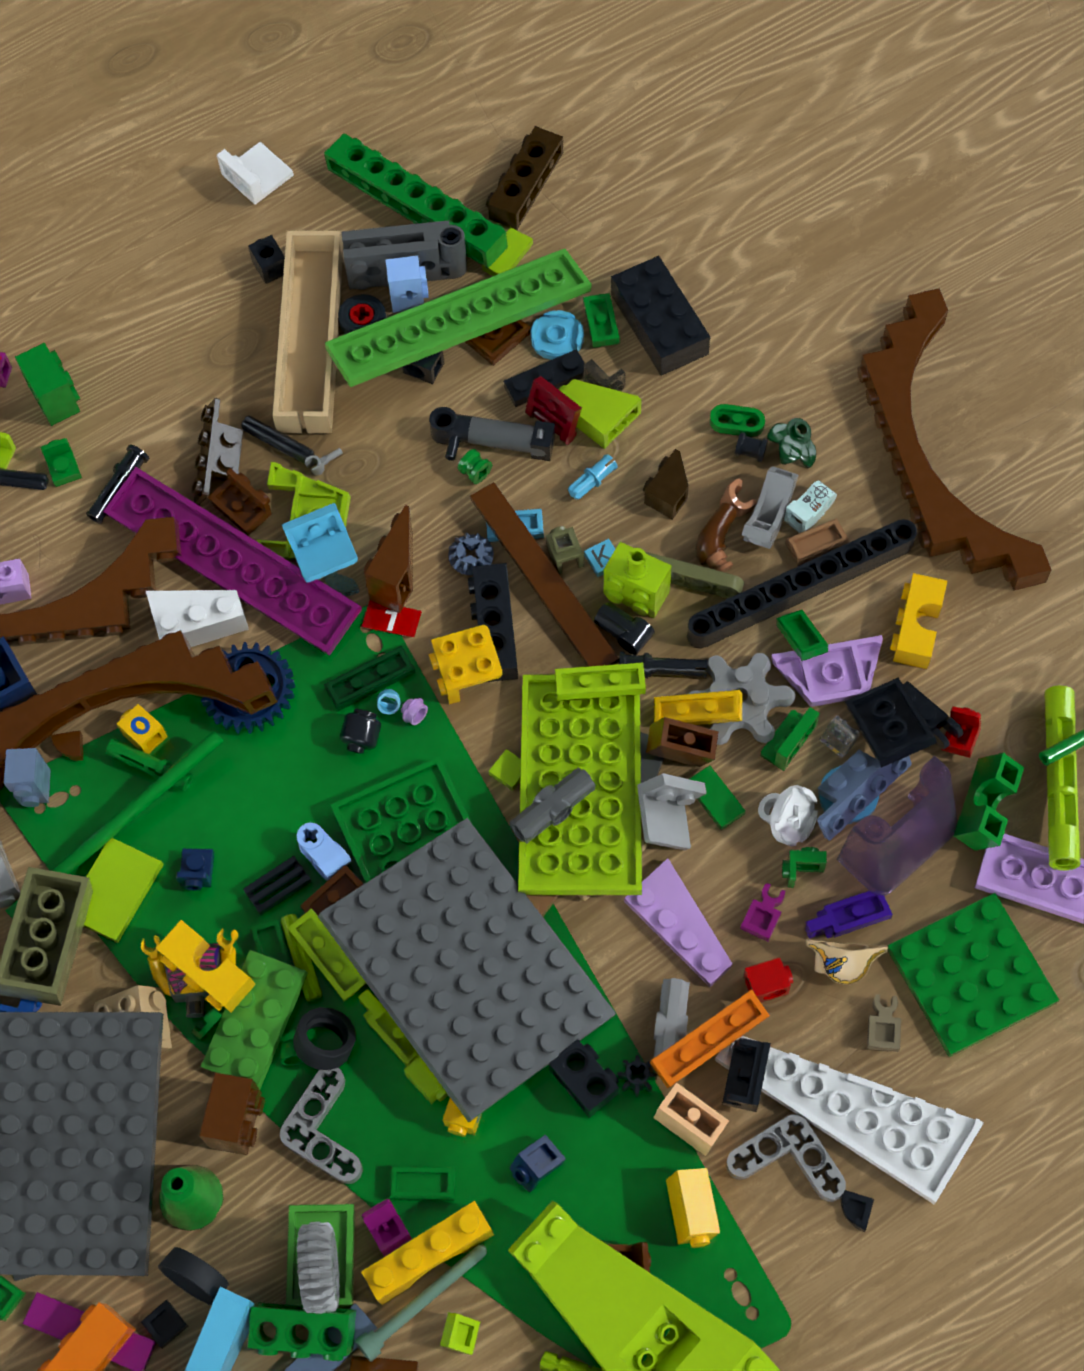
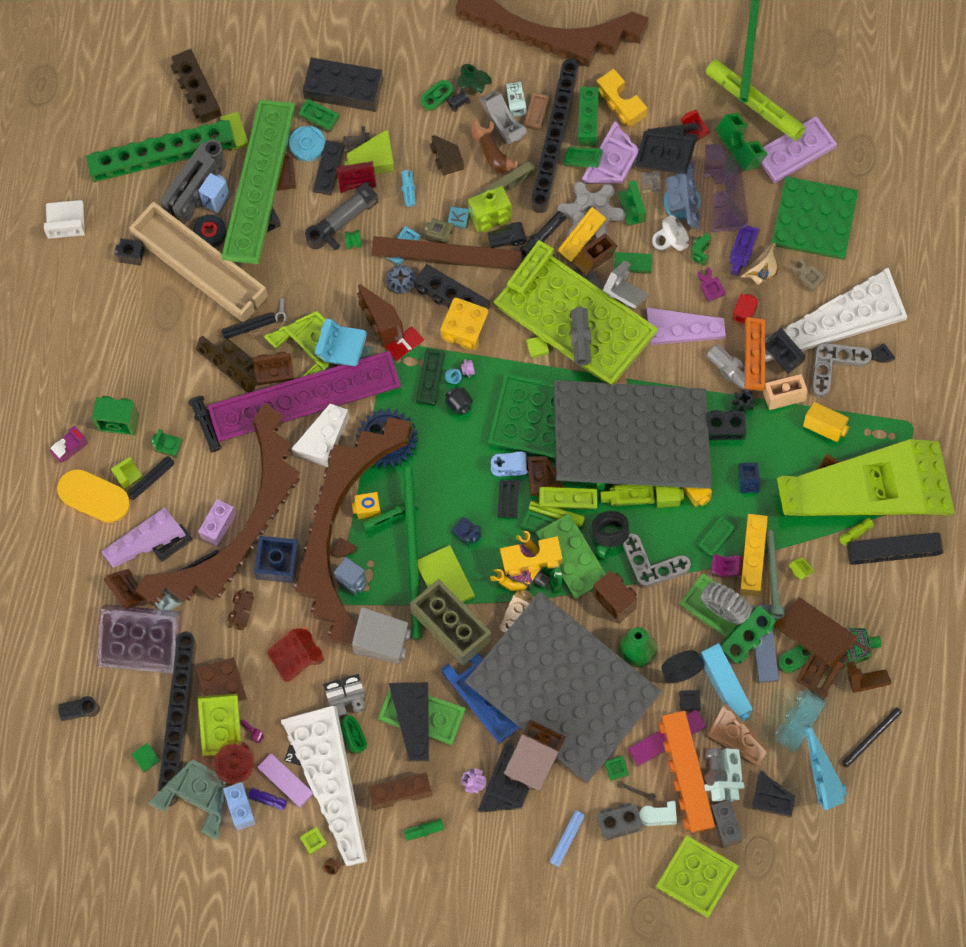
camera: 50 degrees left, 5 degrees up
none -> green brick [578,87,599,147]

